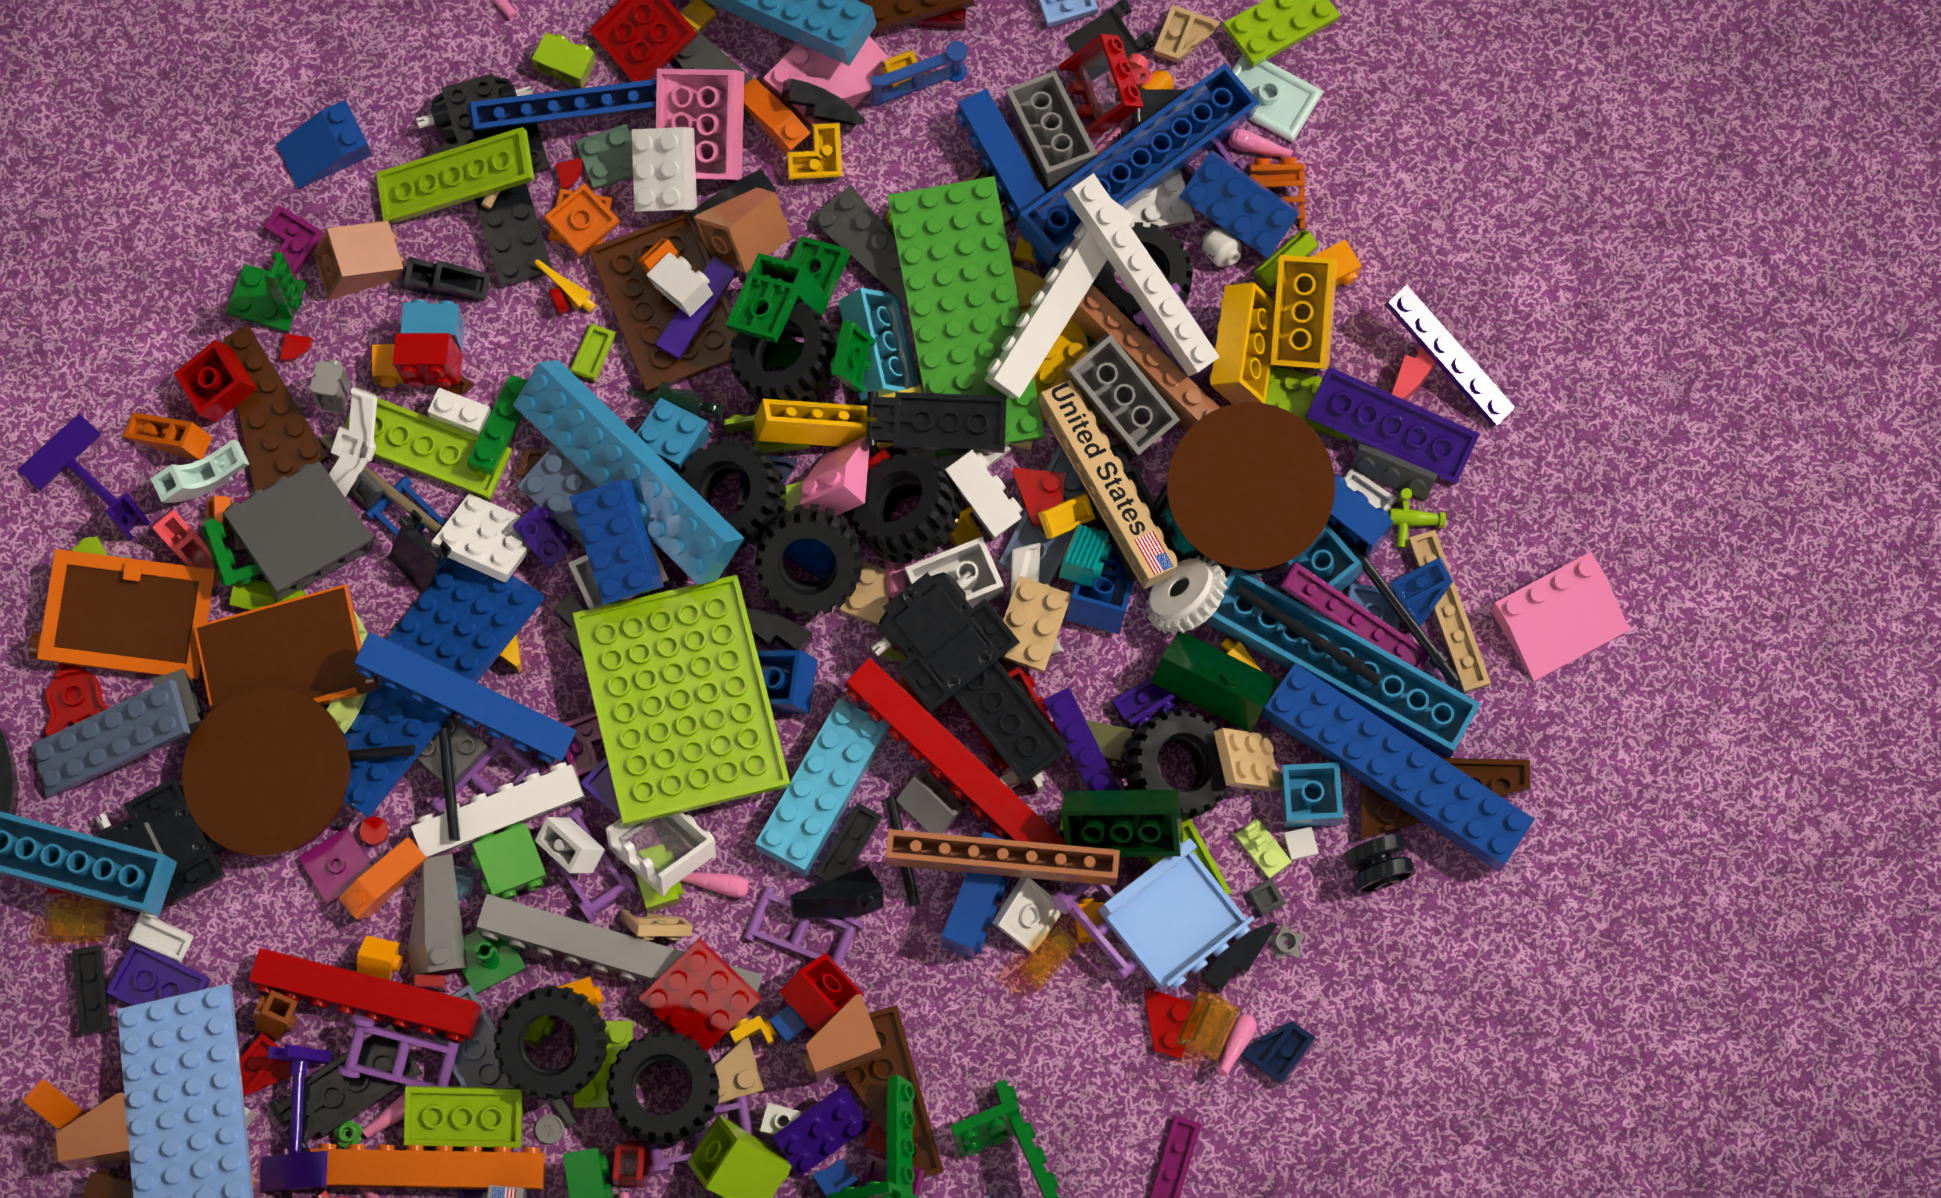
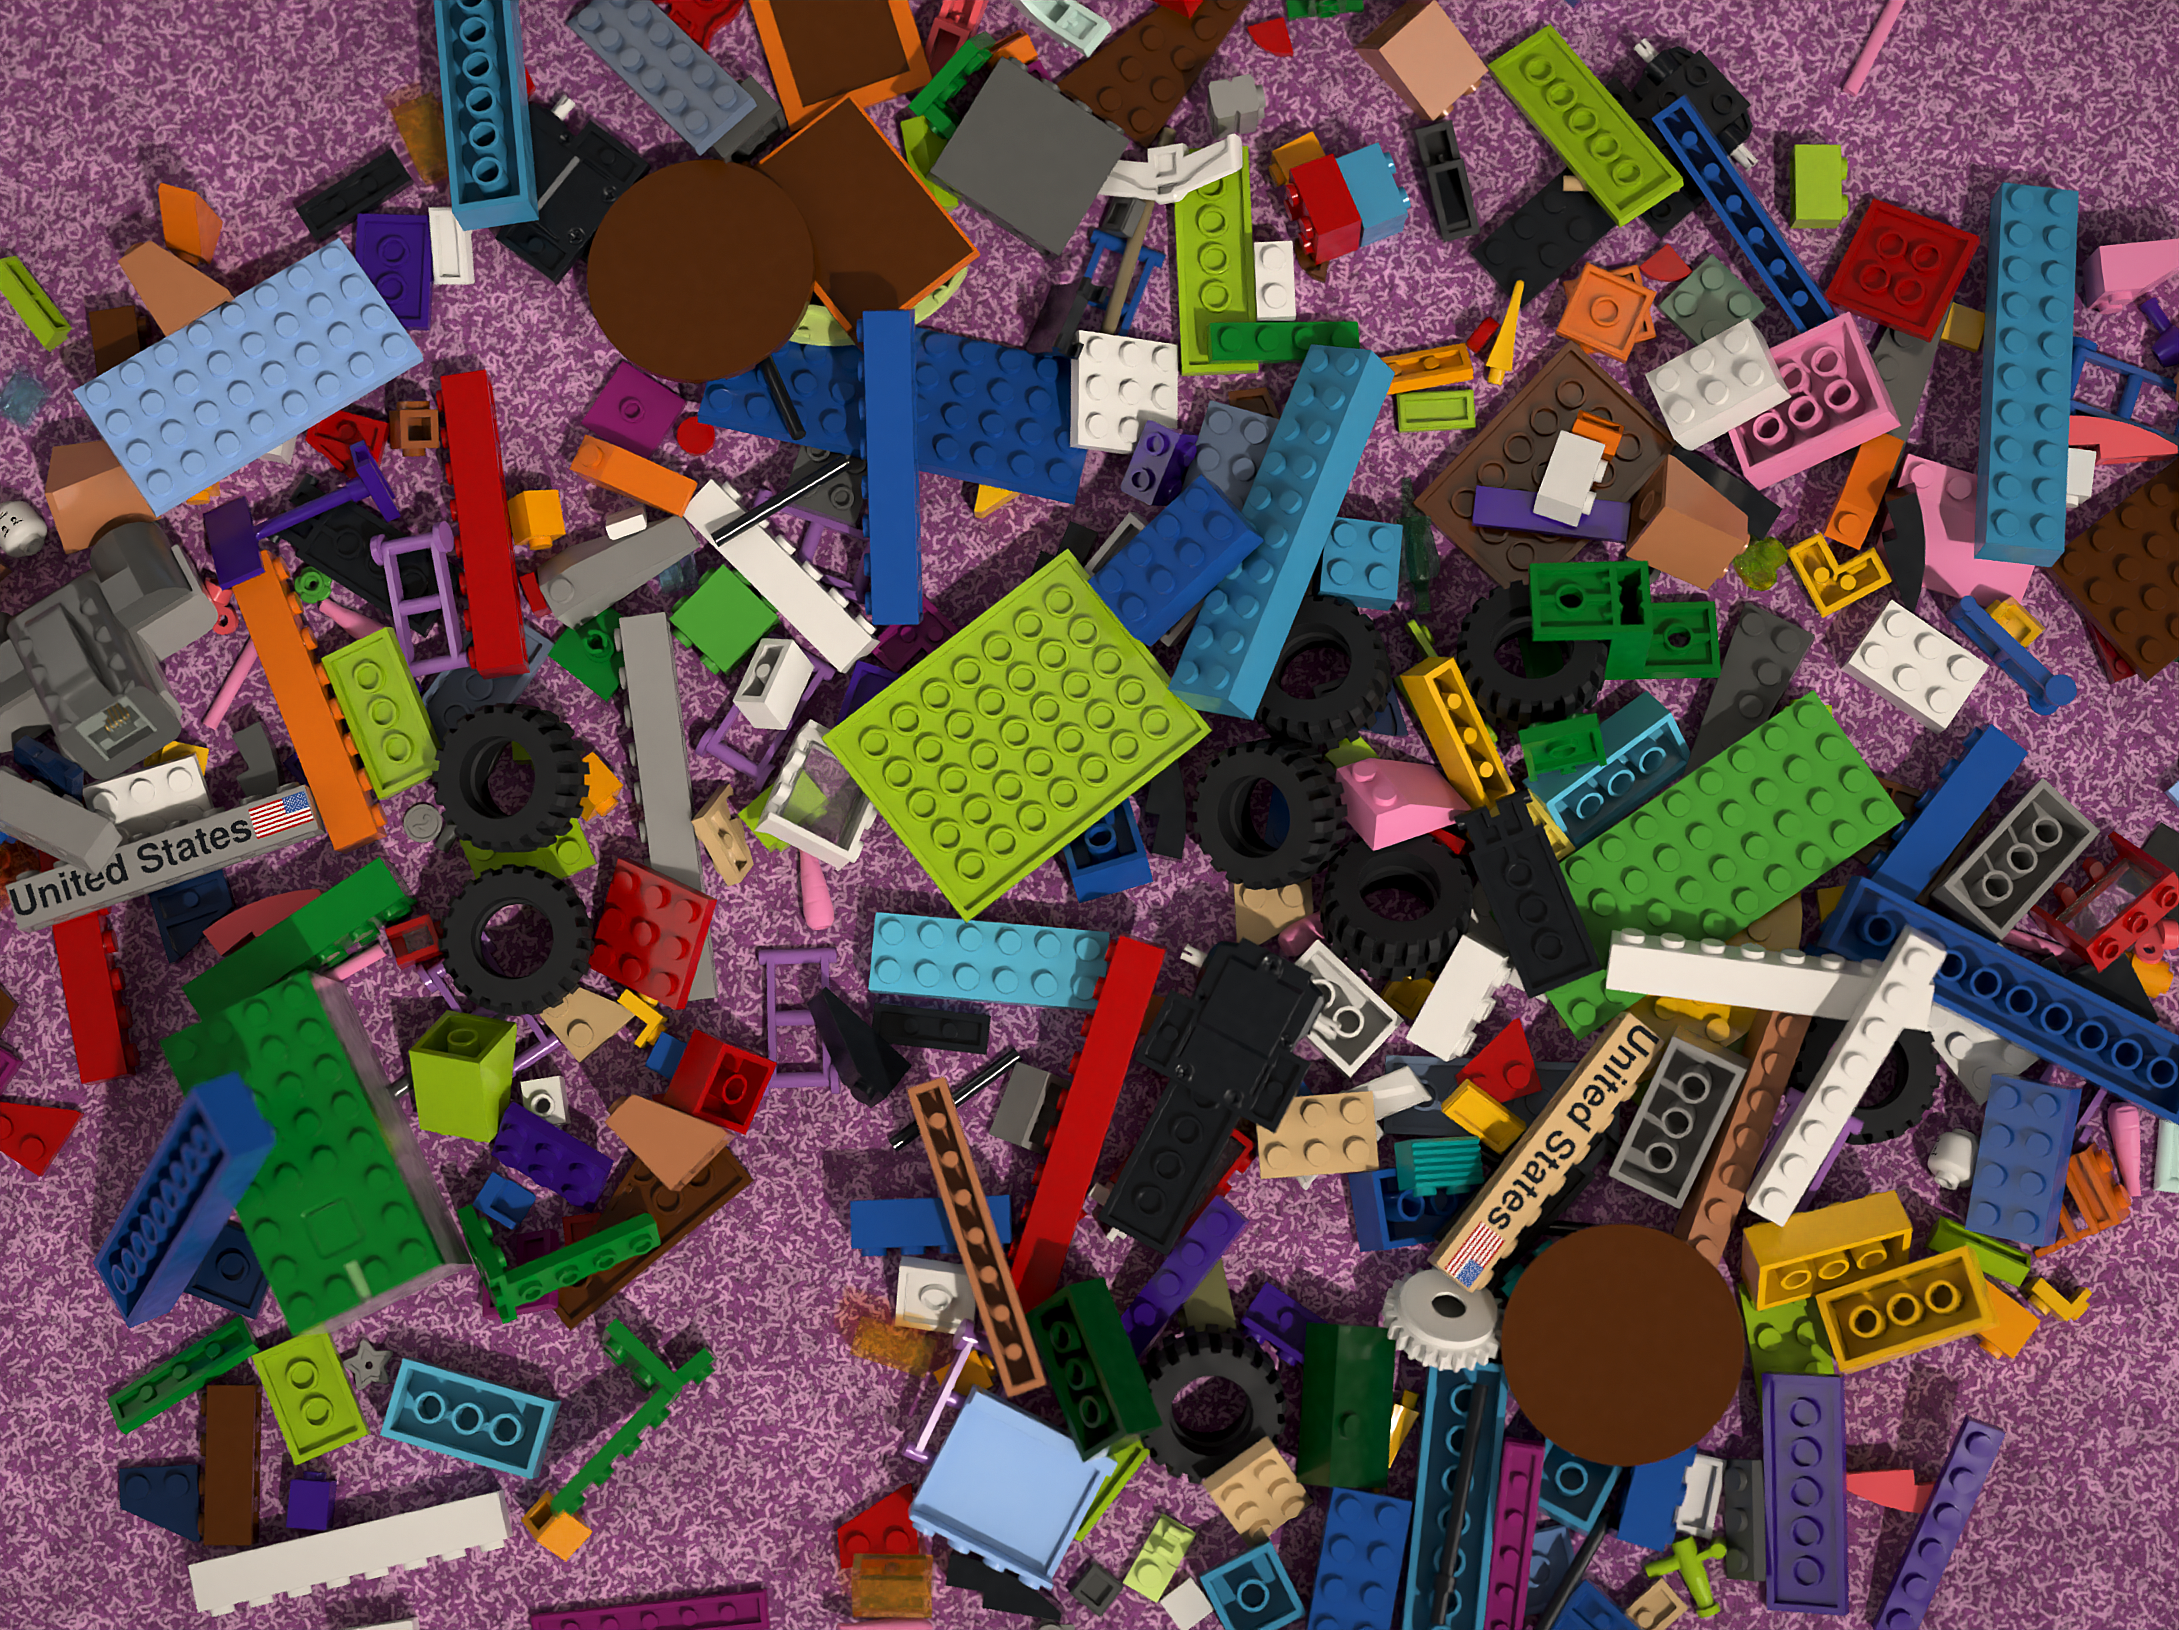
camera: 75 degrees right, 10 degrees up
none -> white tile [605,503,648,540]
none -> light orange plate [1380,343,1473,395]
none -> clear neon green piece [1733,536,1788,591]
none -> white brick [1841,600,1989,735]
none -> yellow bracket [2023,1277,2092,1322]

